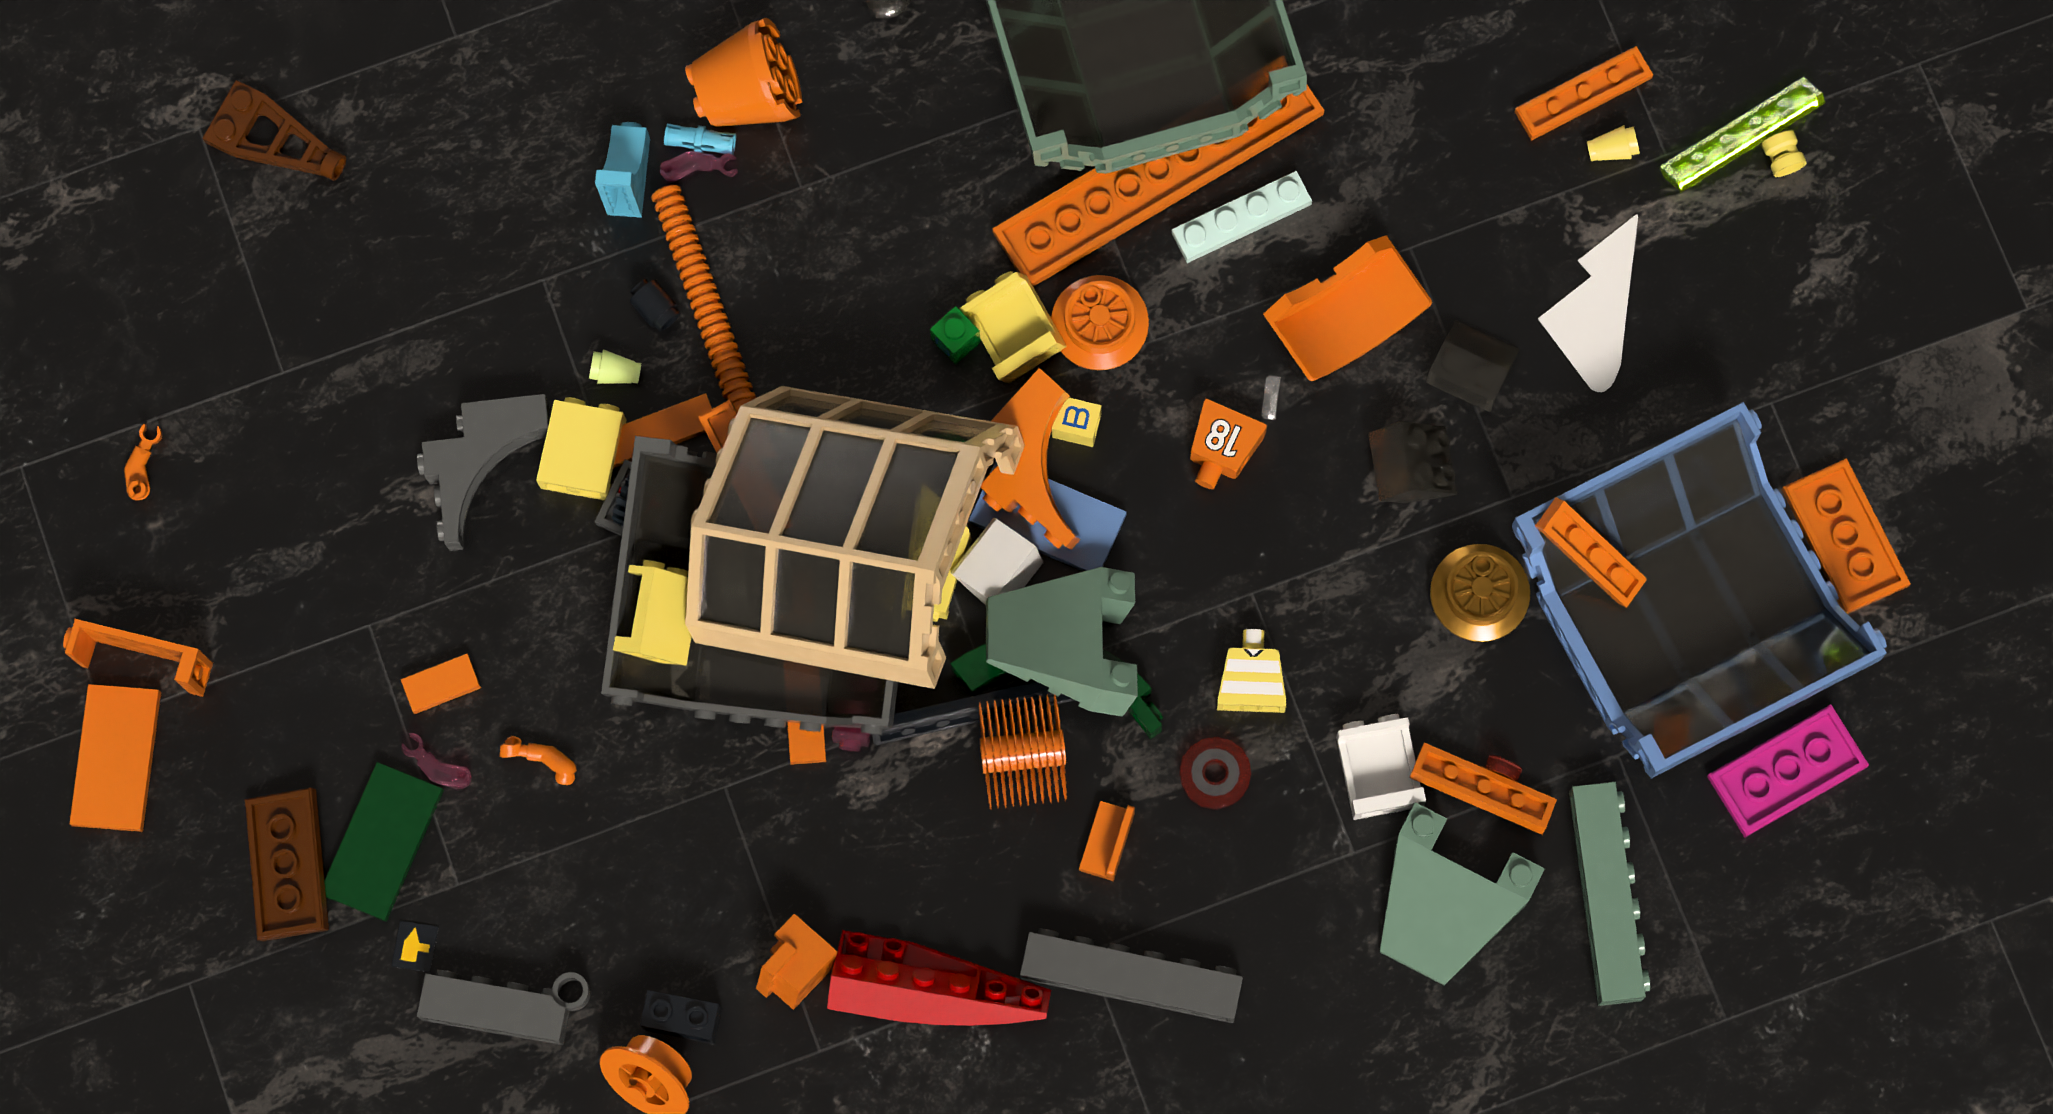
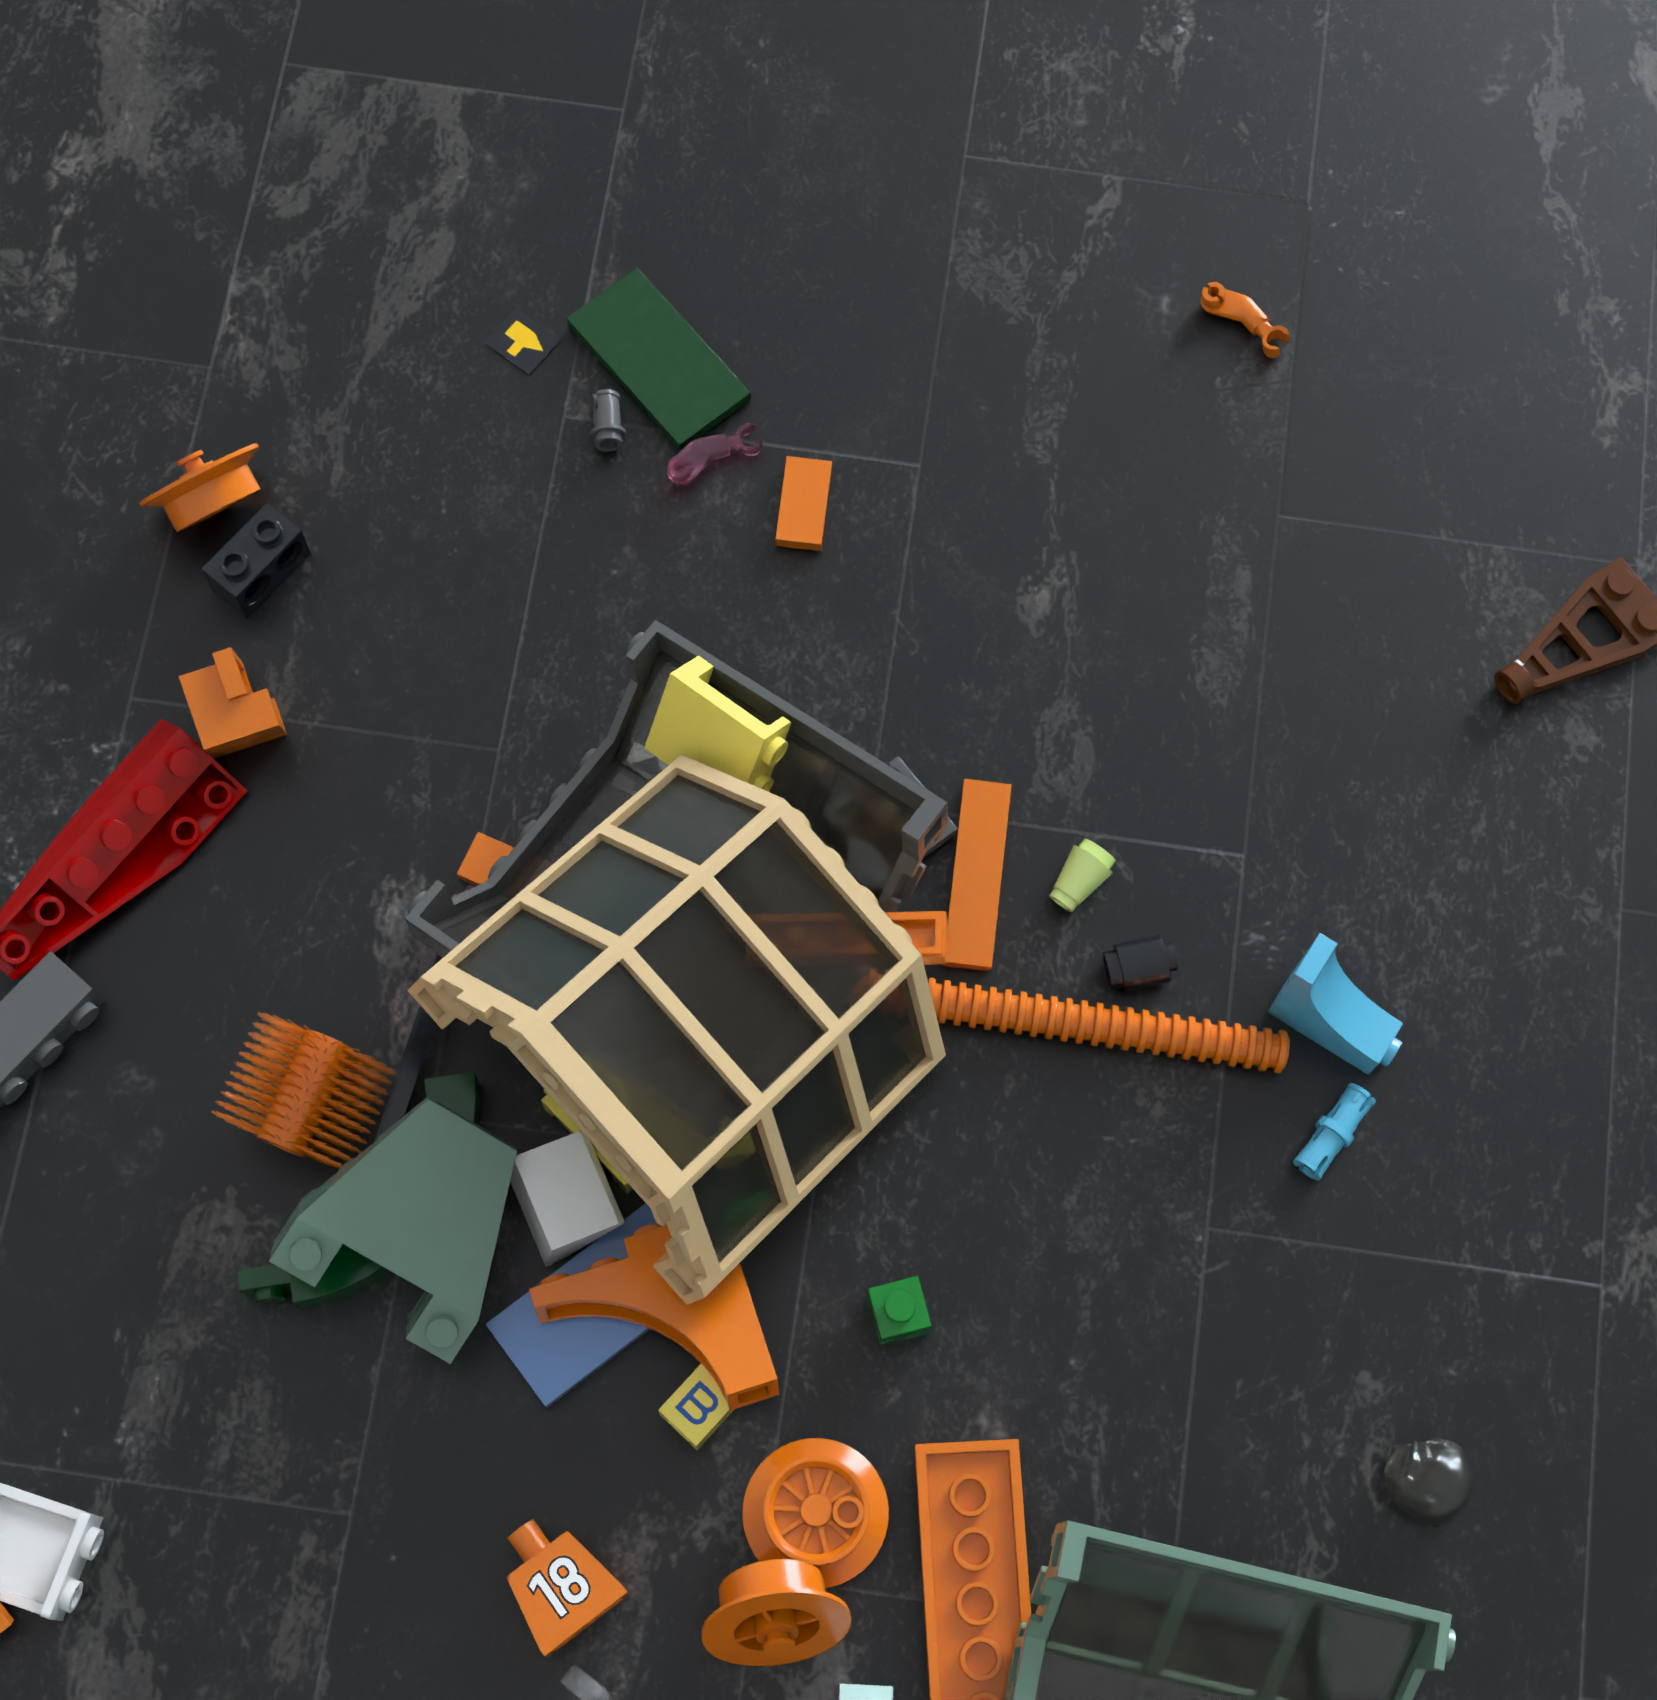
camera: 110 degrees right, 5 degrees down
orange panel [63,619,213,697] -> none
orange tile [70,684,161,832] -> none
reddish brown tile [245,787,329,941] -> none
dark grey arch [417,394,551,551] -> none
dark grey hinge [417,970,591,1045] -> none
orange arm [500,736,577,785] -> none
light yellow panel [536,397,627,500] -> none
clear pink arm [659,151,738,182] -> none
orange cone [685,18,802,127] -> none
light yellow panel [959,271,1067,383] -> none
orange panel [1079,801,1135,881] -> none
clear red tile [1179,737,1251,810] -> none
torso [1217,629,1286,713] -> none
none -> dark grey pin [590,389,627,452]
none -> orange wheel [701,1559,852,1666]

